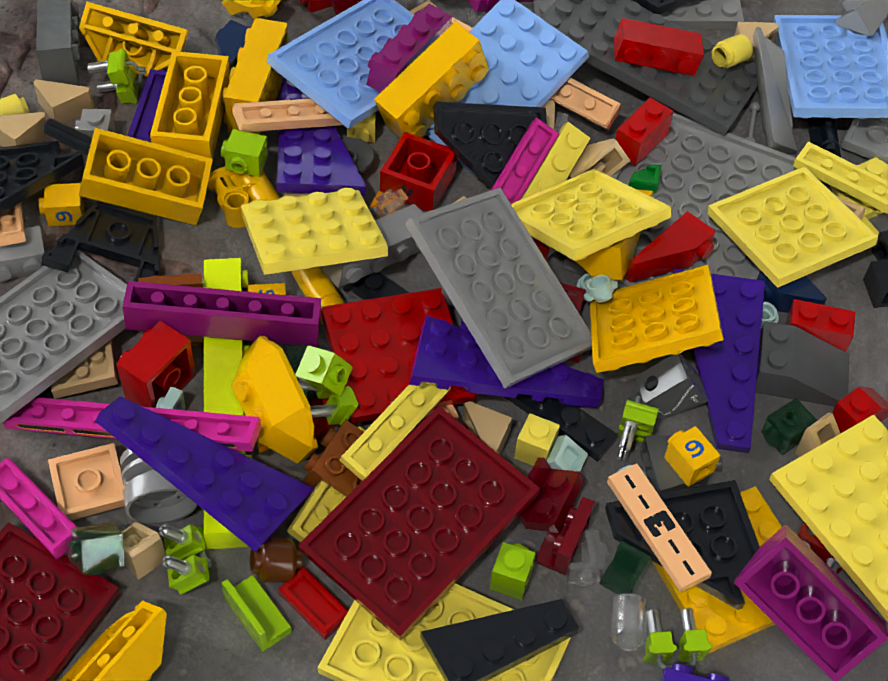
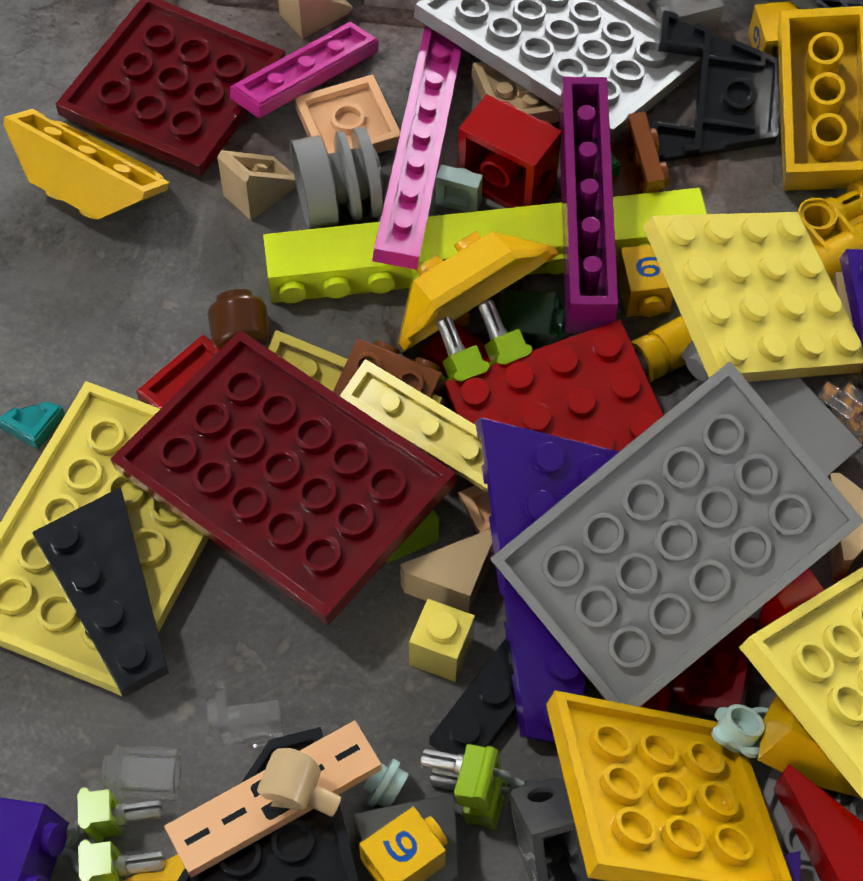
camera: 90 degrees right, 5 degrees up
brick [67,522,124,575] -> none
dark purple wing [95,396,314,552] -> none
lime piece [159,524,212,595] -> none
lime panel [221,575,292,652] -> none
lime brick [295,345,353,397] -> none
lime brick [490,542,536,600] -> none
dark red bracket [518,457,585,533] -> none
dark red bracket [535,497,595,576] -> none
light aqua plate [547,435,588,472] -> none
clear green panel [599,541,651,601] -> none
none -> tan piece [257,748,341,817]

